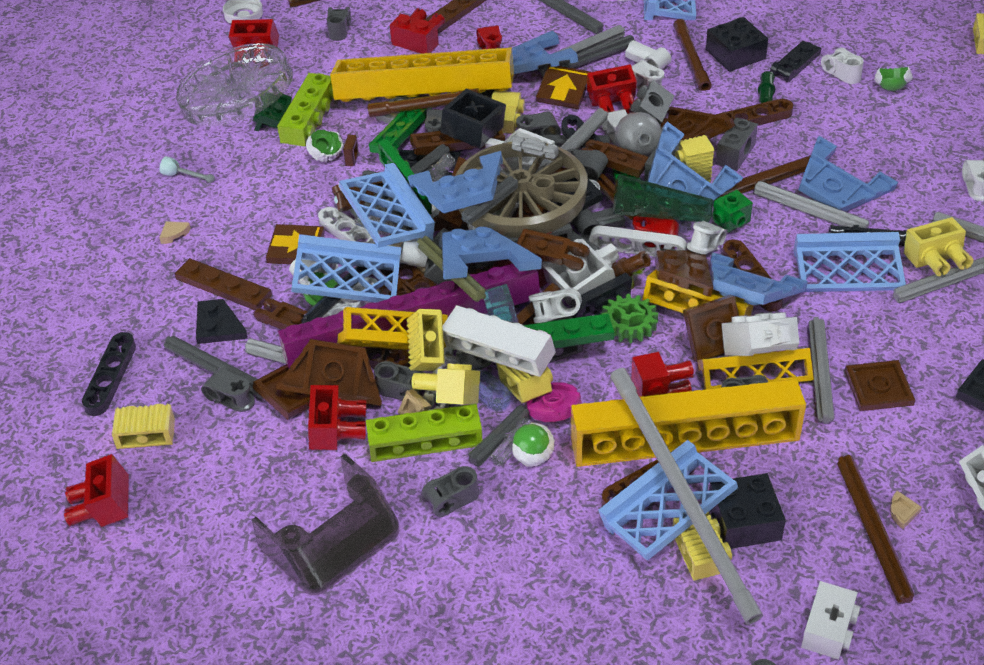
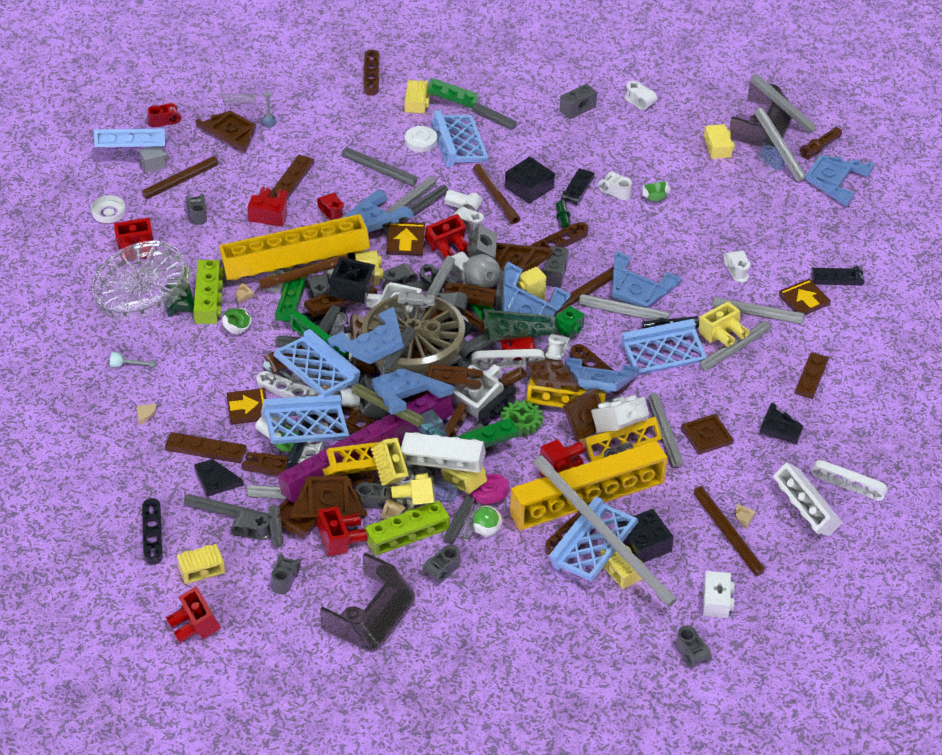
camera: 20 degrees left, 0 degrees up
reddish brown tile [343,134,359,167] -> none
white piece [529,288,582,323] -> none
none -> tan tile [236,283,255,304]
none -> dark grey axle [268,505,284,546]
none -> dark grey piece [271,554,301,594]

